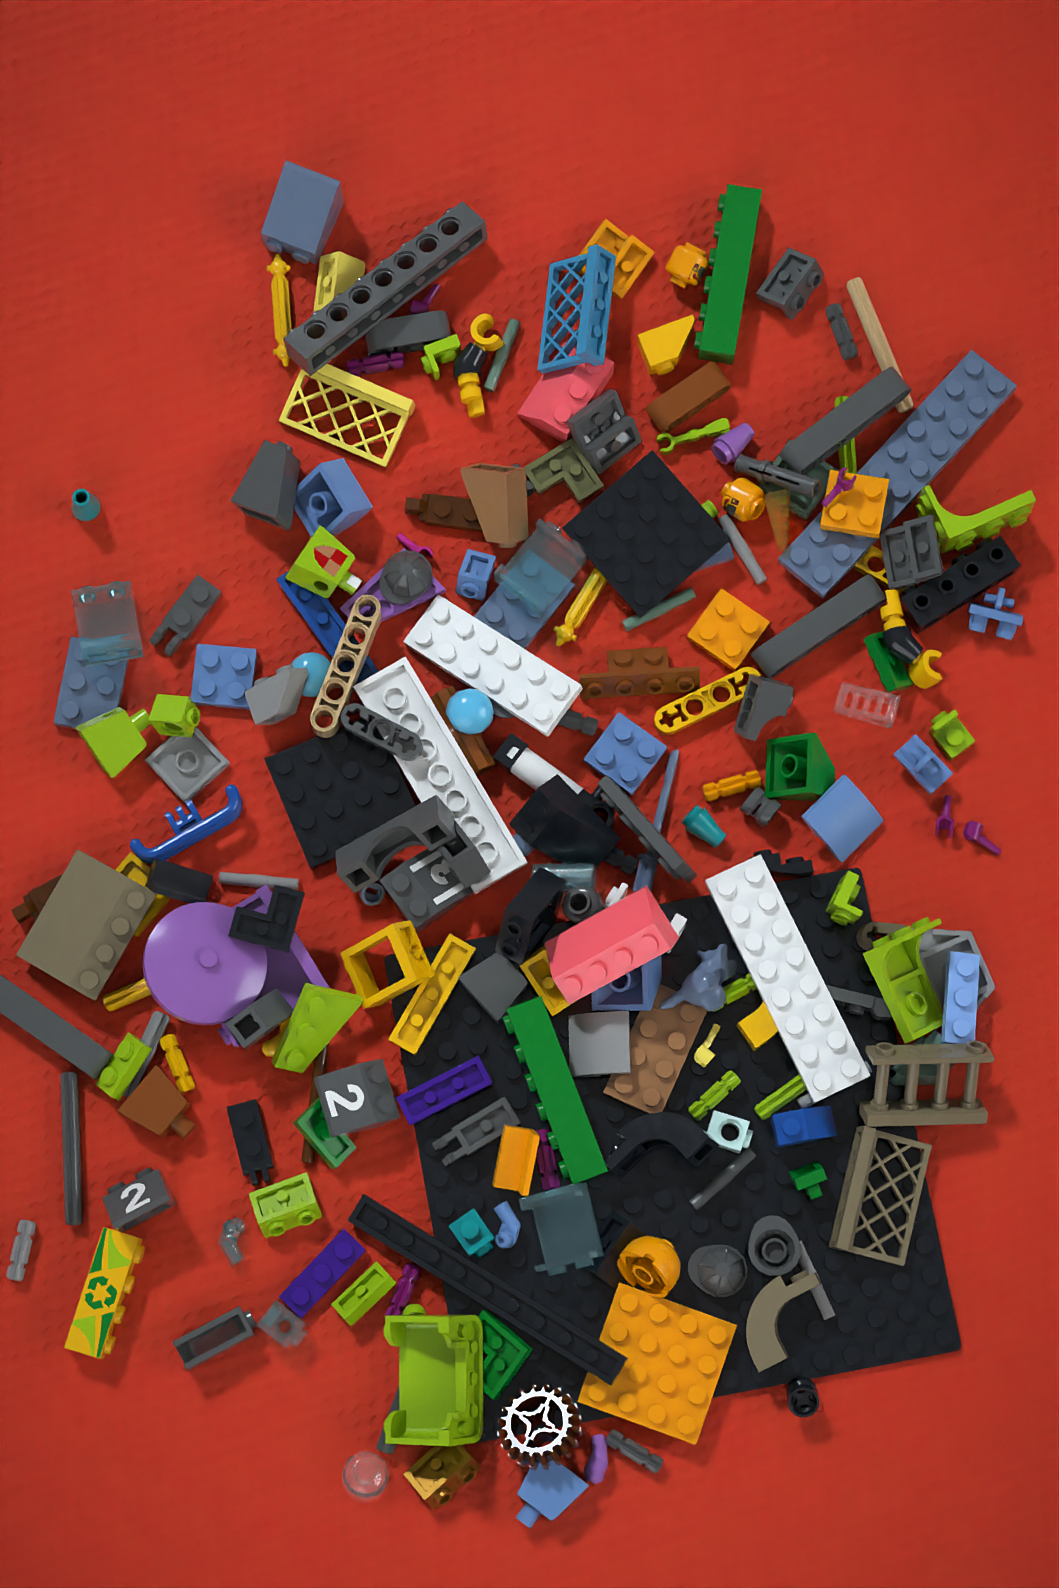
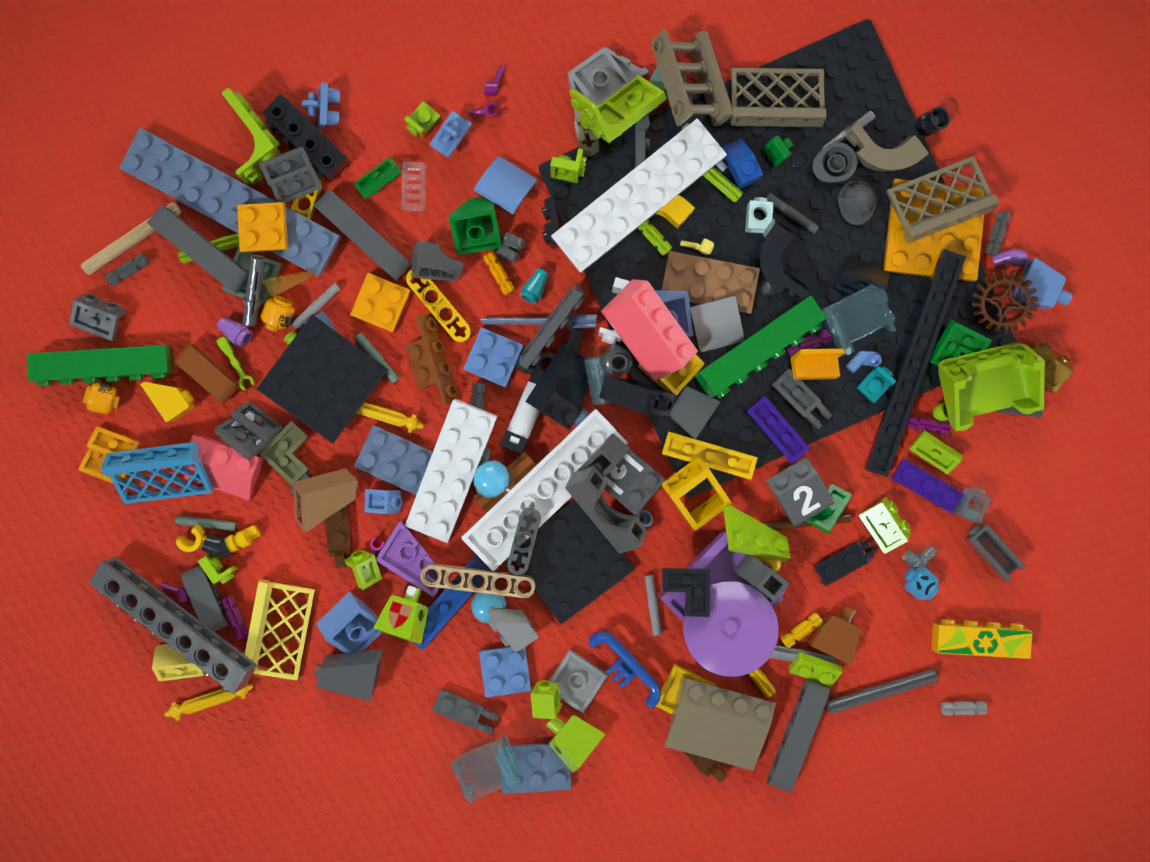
camera: 105 degrees left, 10 degrees up
teal cone [71,489,101,521] -> none
dark grey slope [102,1167,178,1233] -> none
black panel [145,858,213,903] -> none
sand blue slope [261,160,344,264] -> none
clear hair [341,1451,390,1503] -> none
dark grey piece [379,550,433,605] -> none
clear light blue panel [494,518,586,617] -> none
light orange cylinder [617,1236,681,1299] -> none
sand blue animal [660,944,737,1011] -> none
lime axle [688,1070,741,1121] -> none
magenta hand [821,468,856,508] -> none
yellow piece [880,589,942,689] -> none
light blue plate [941,951,980,1044] -> none
none -> lime bracket [344,550,382,590]
none -> dark tan fence [886,156,999,244]
none -> dark azure head [904,566,940,600]

